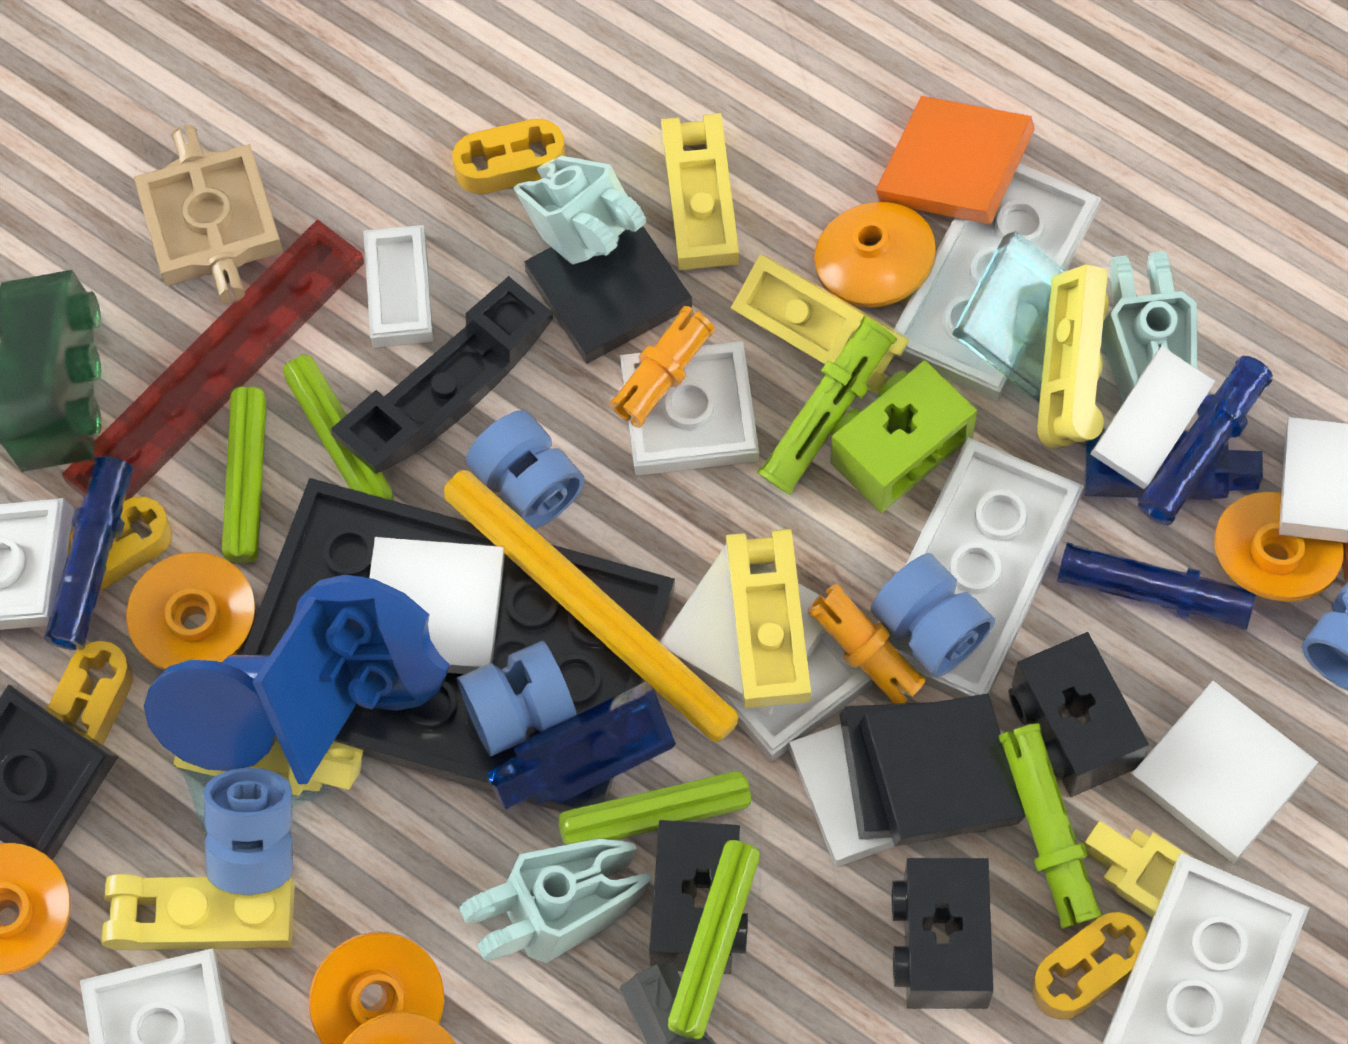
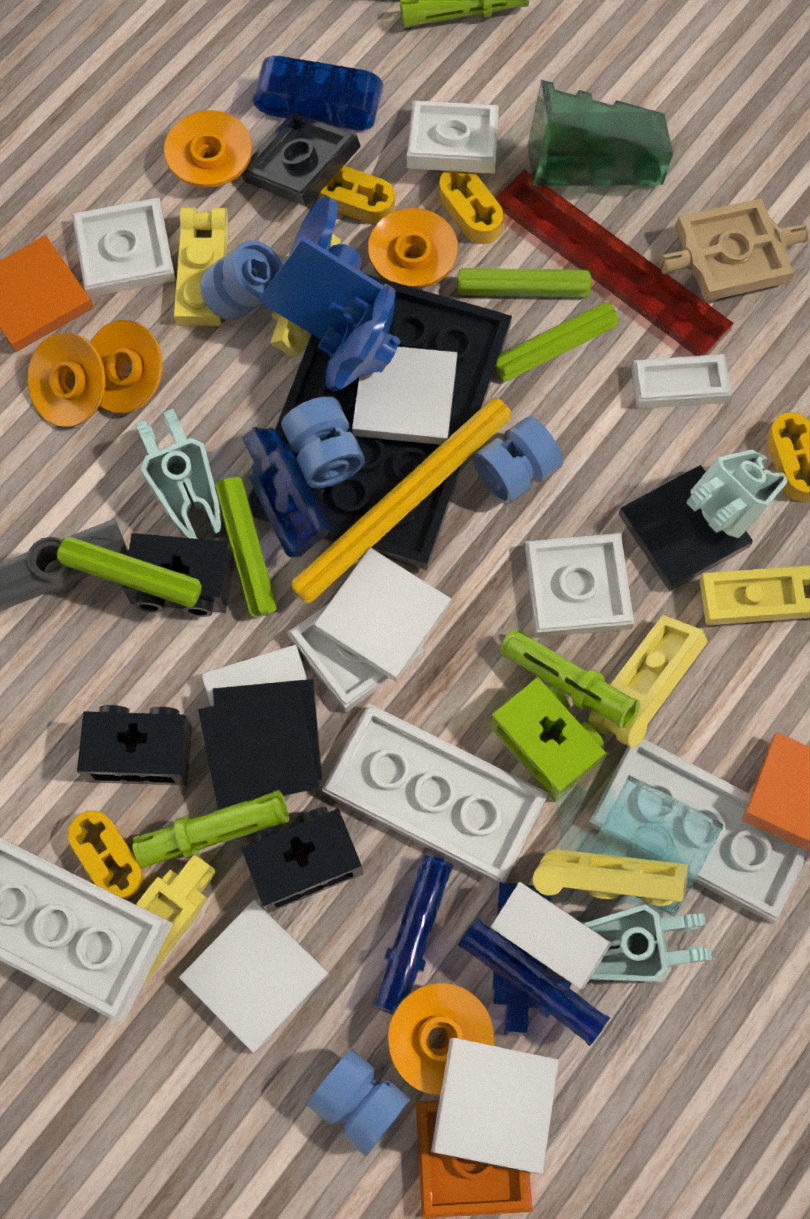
camera: 90 degrees right, 5 degrees up
clear blue pin [43,456,135,650] -> none
black slope [331,276,553,474] -> none
light orange pin [609,306,715,428] -> none
light yellow plate [726,529,811,708] -> none
light orange pin [807,583,926,704] -> none
light orange dish [814,202,936,308] -> none
medium blue wheel [870,553,995,678] -> none

